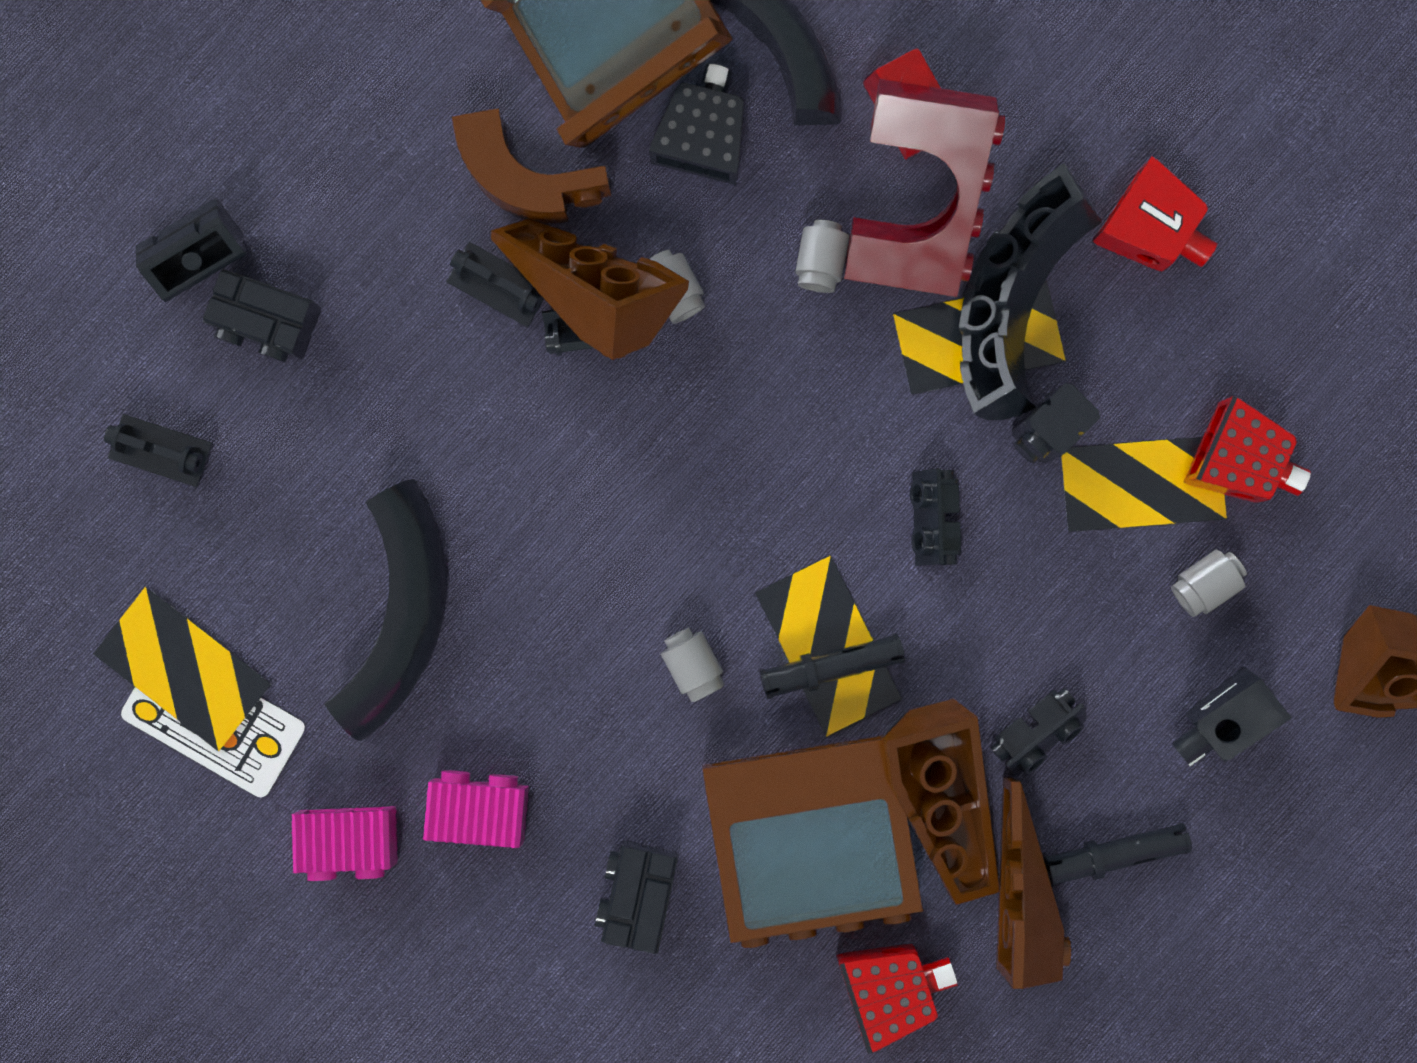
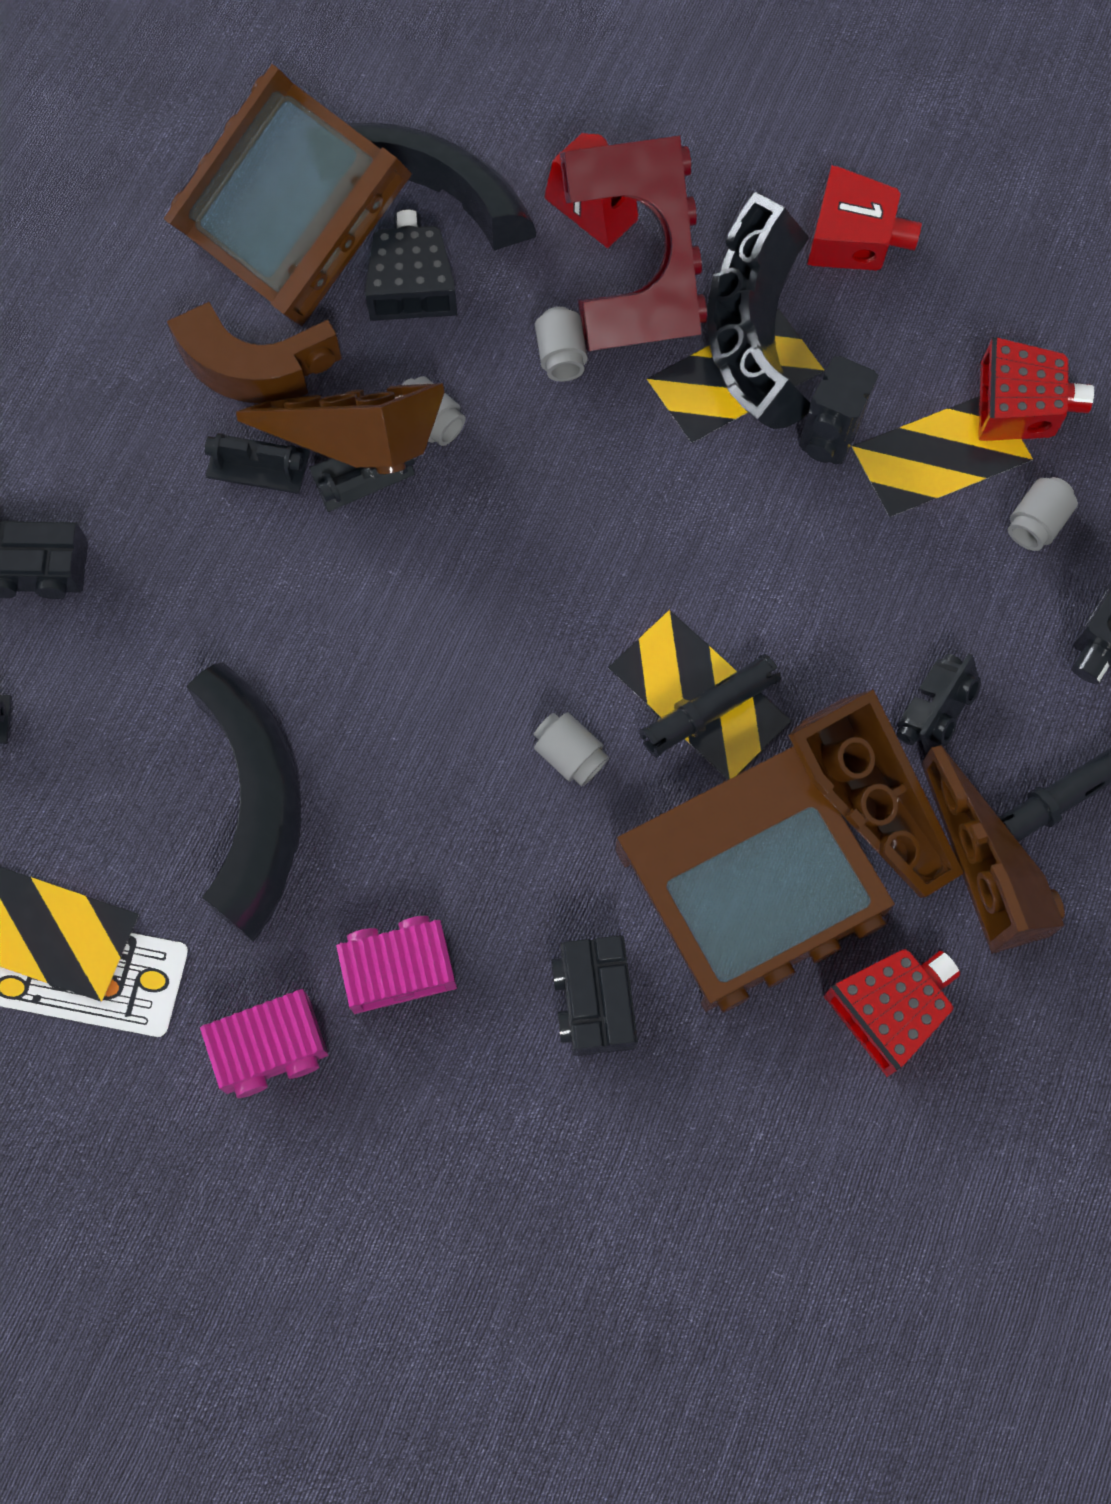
camera: 20 degrees left, 15 degrees down
black hinge [910,468,962,566] -> none

